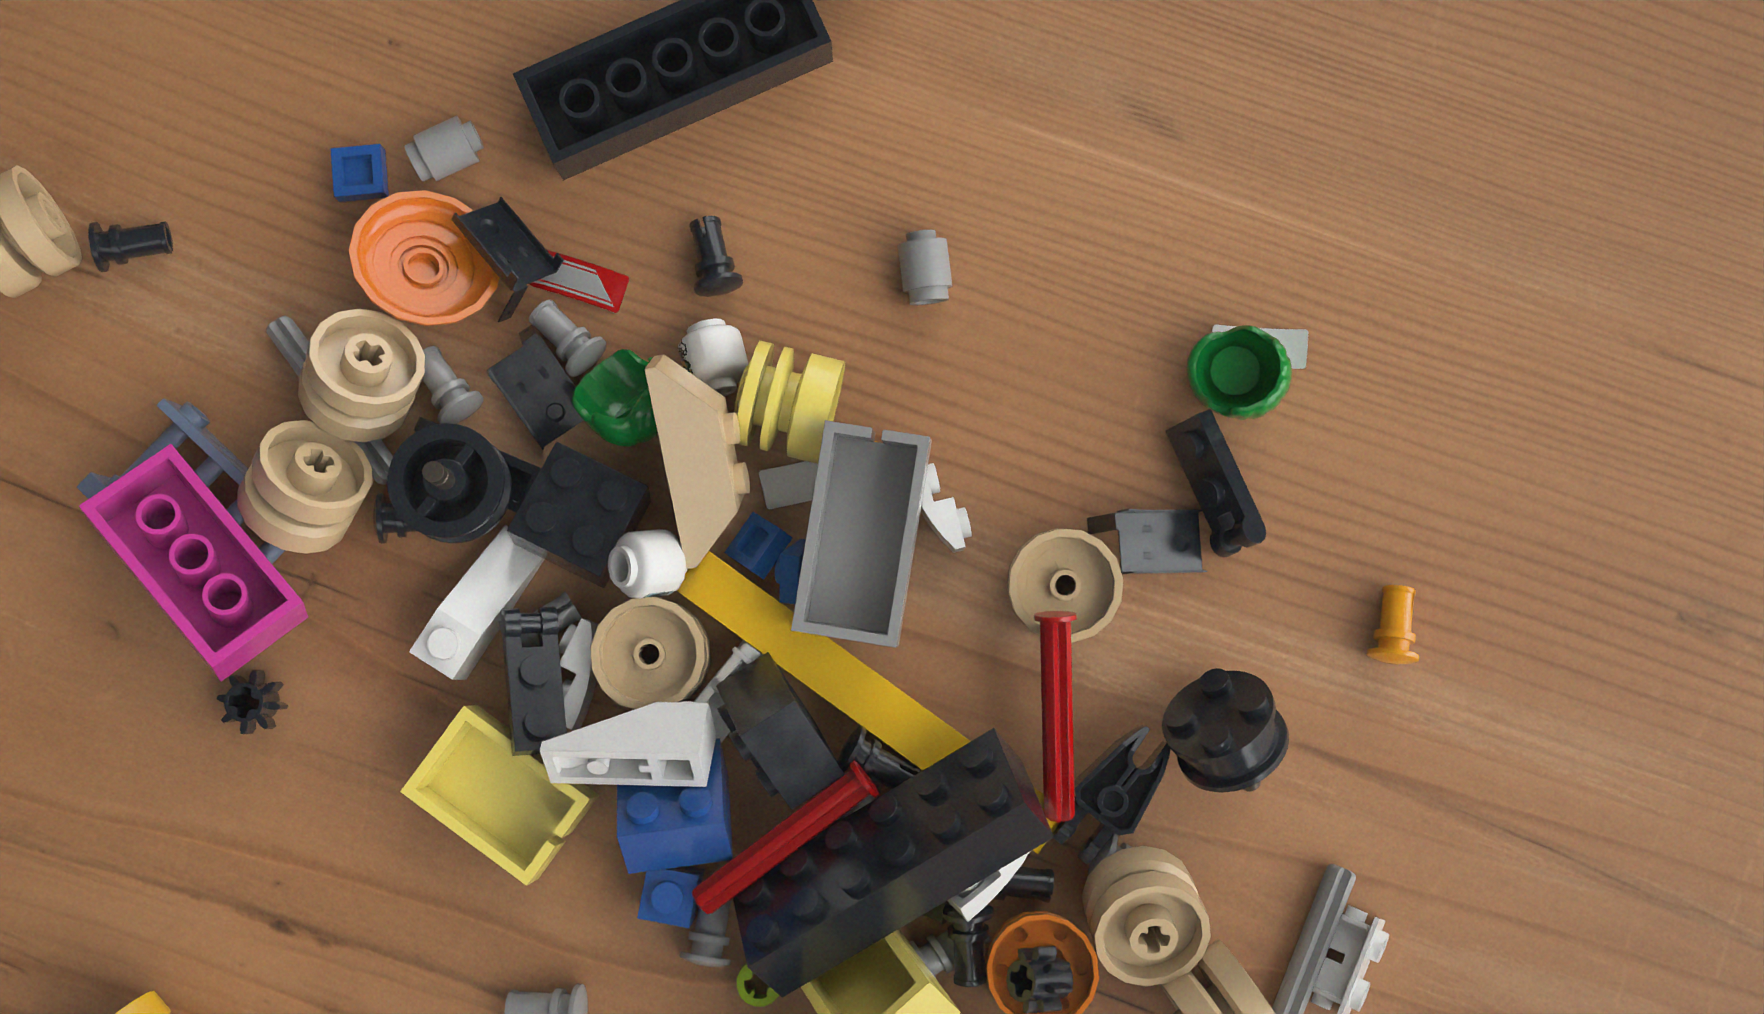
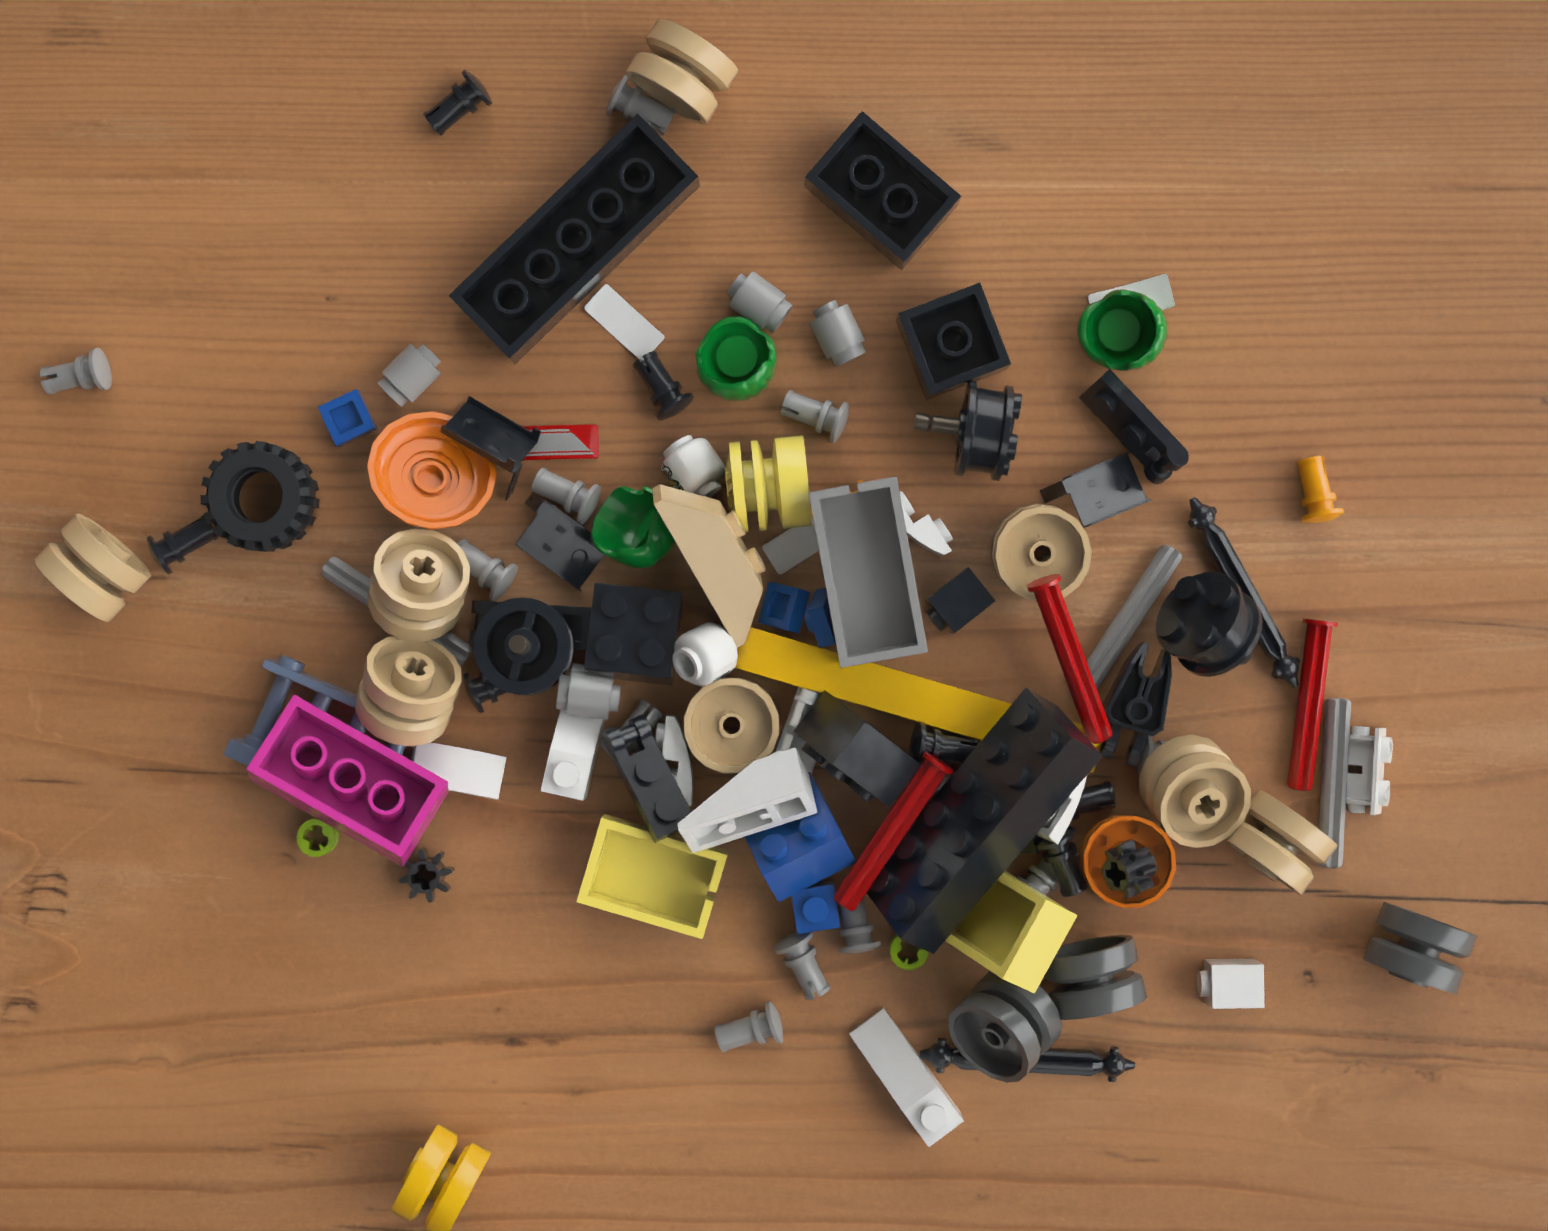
camera: 15 degrees left, 5 degrees up
none -> light grey pin [40,348,112,395]
none -> black tyre [200,441,320,552]
none -> lime bush [296,818,339,857]
none -> white slope [411,742,507,800]
none -> light grey brick [556,671,621,720]
none -> white sticker [584,284,665,361]
none -> green piece [695,316,777,401]
none -> light grey brick [727,271,793,333]
none -> light grey pin [773,932,830,1000]
none -> light grey pin [780,390,849,443]
none -> black brick [804,111,961,270]
none -> black brick [896,282,1011,400]
none -> black wheel [914,380,1022,481]
none -> black brick [925,567,995,633]
none -> light grey axle [1087,544,1182,689]
none -> black wheel [1188,497,1300,688]
none -> red axle [1287,618,1338,791]

